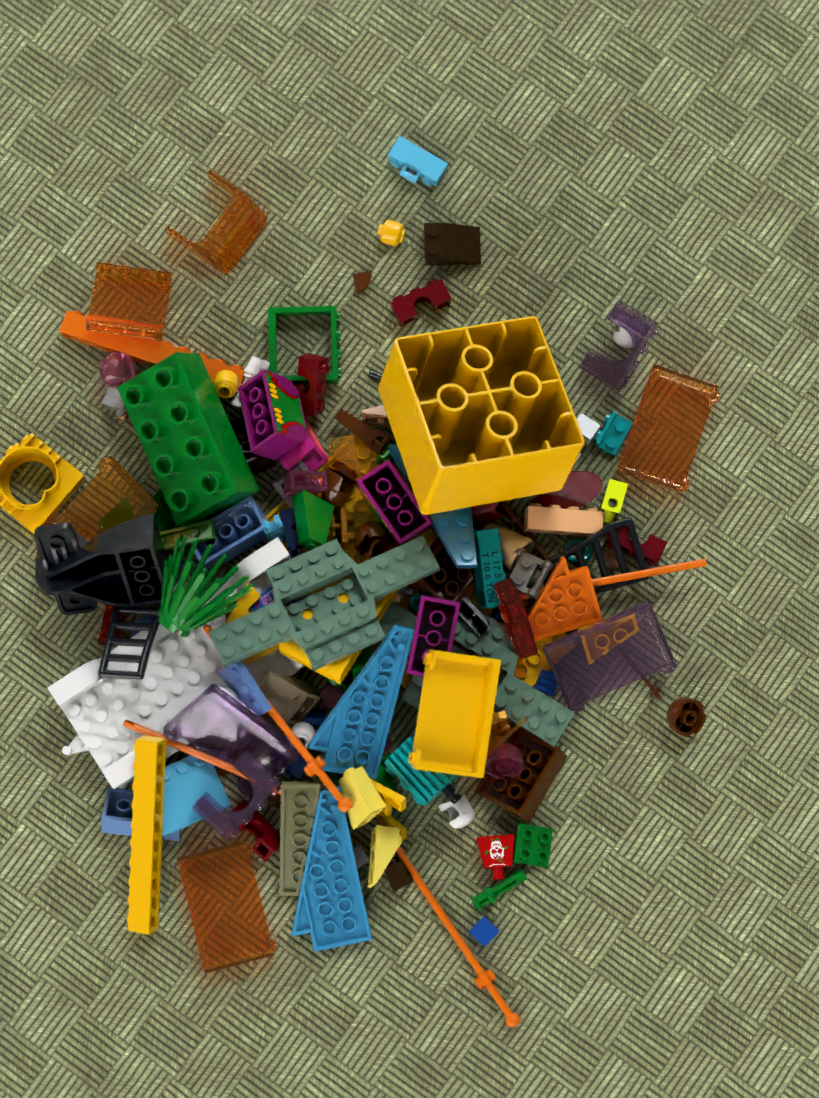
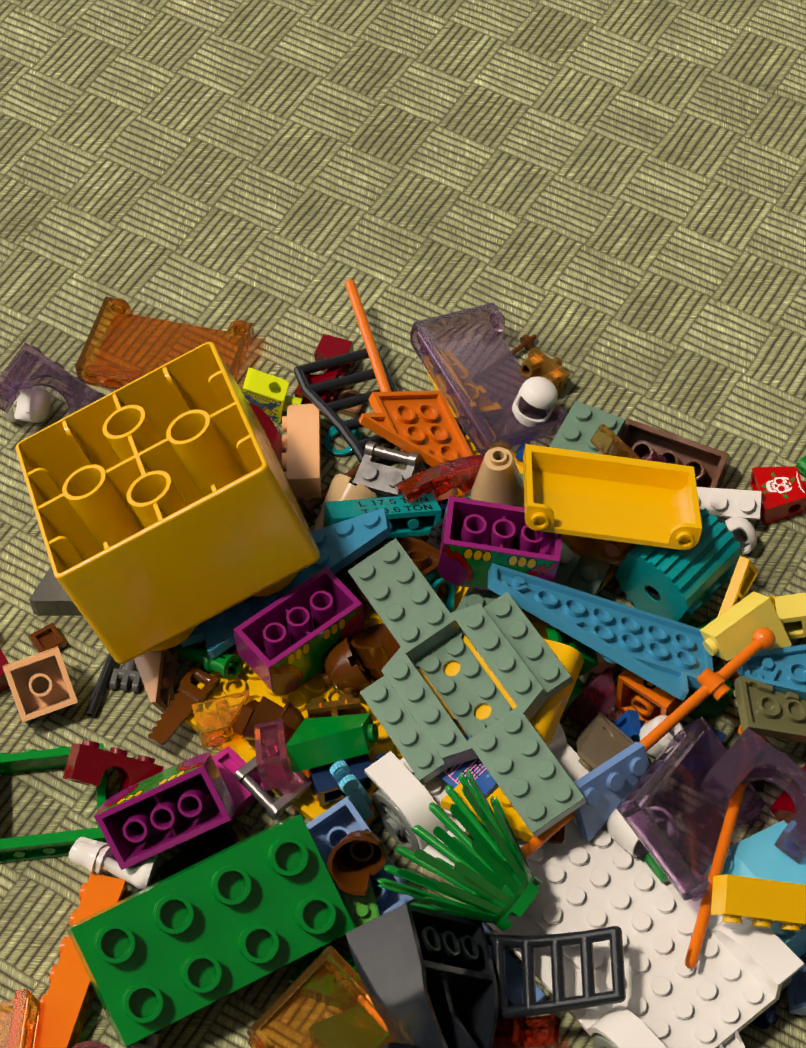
camera: 90 degrees left, 25 degrees down
yellow head [213,370,239,398] -> none
green hinge [513,823,553,868] -> none
reddish brown cylinder [667,697,706,737] -> none
none -> light nougat brick [3,646,78,723]
none -> reddish brown helmet [327,829,386,896]
none -> tan cone [471,447,524,507]
none -> white helmet [512,376,558,428]
none -> pearl gold hips [519,347,571,396]
none -> white plate [697,487,762,520]

